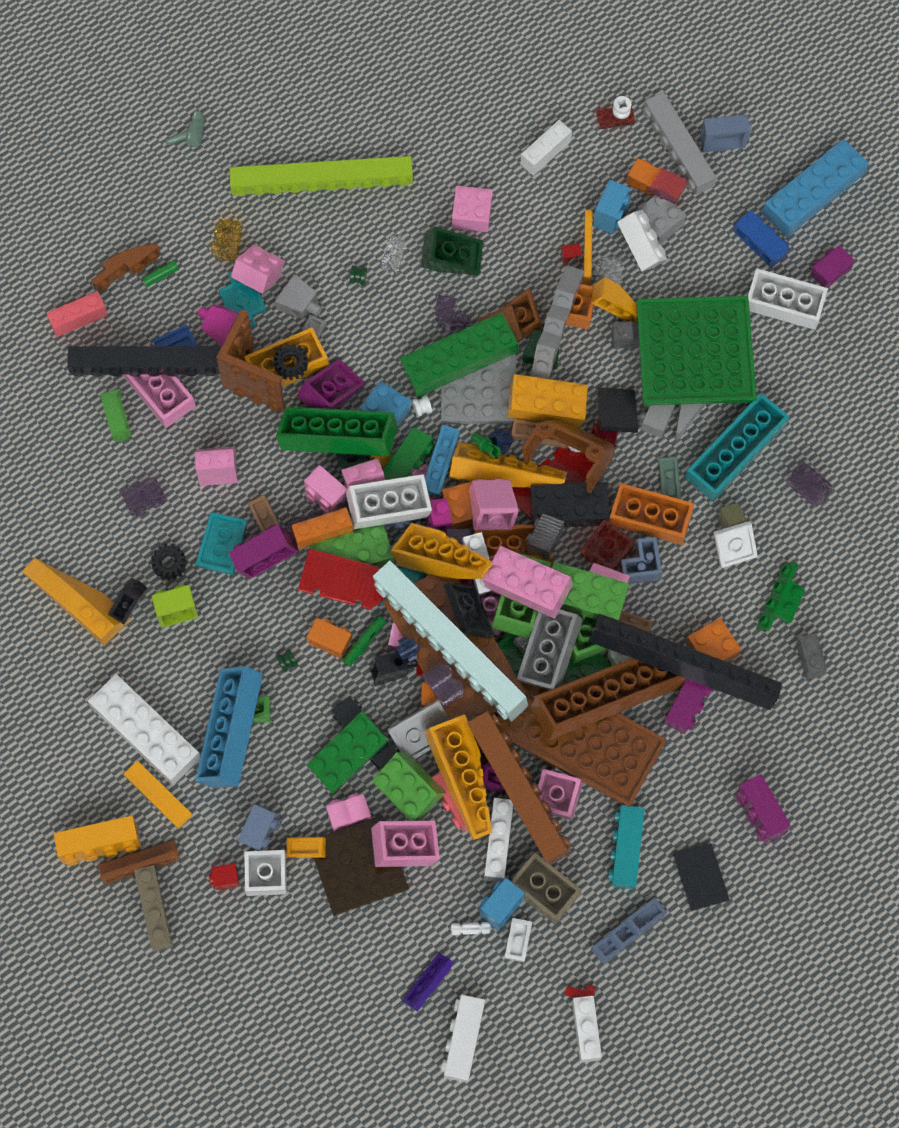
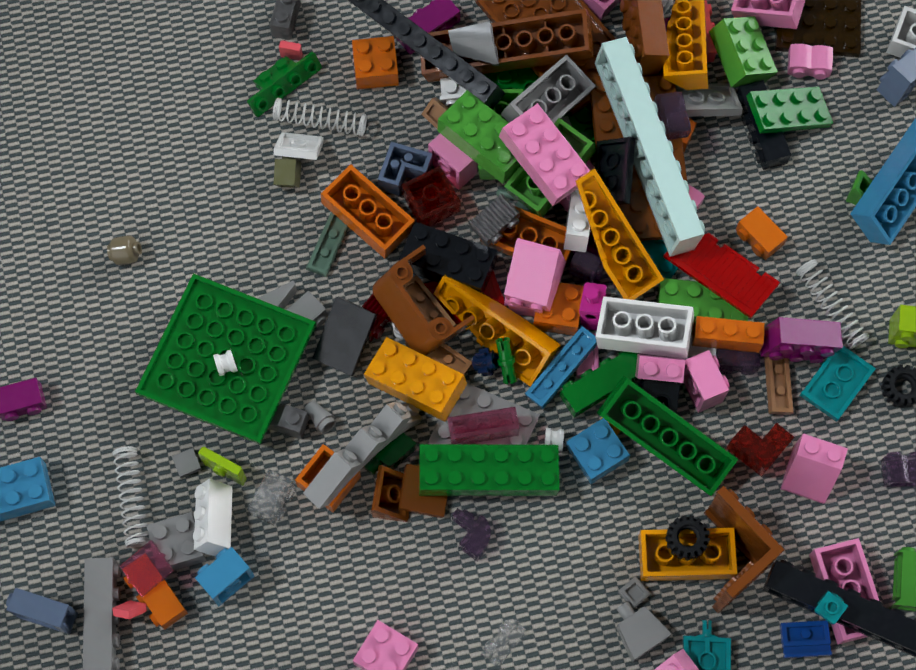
camera: 155 degrees left, 0 degrees up
dark pink torso [198,305,240,346] -> none
dark green wheel [275,649,298,673] -> none
light orange tile [286,837,326,858] -> none
magenta slope [297,358,366,409] -> none
green pin [341,616,386,667] -> none
dark green wheel [350,265,367,286] -> none
black torso [370,652,417,687] -> none
dark blue gear [396,636,420,662] -> none
dark green slope [421,226,483,276] -> none
red slope [561,243,582,266] -> none
light orange tile [583,210,593,285] -> none
light orange slope [591,277,638,324] -> none
teal brick [685,393,790,502] -> none
blue brick [733,211,790,269] -> none
white brick [748,268,828,330] -> none
clear purple brick [787,462,833,507] -> none
none -> dark tan head [107,235,142,265]
none -> white piece [112,446,150,548]
none -> coral tile [112,600,147,620]
none -> light grey tile [171,448,202,478]
none -> lime plate [198,447,247,486]
none -> white wheel [213,350,238,376]
none -> white piece [273,98,367,137]
none -> coral tile [279,40,303,61]
none -> light grey cone [305,400,336,434]
none -> medium nougat plate [403,275,456,327]
none -> clear pink brick [447,407,520,444]
none -> light grey slope [448,21,499,66]
none -> clear red brick [727,423,794,477]
none -> white piece [796,259,869,349]
none -> teal bracket [814,591,848,625]

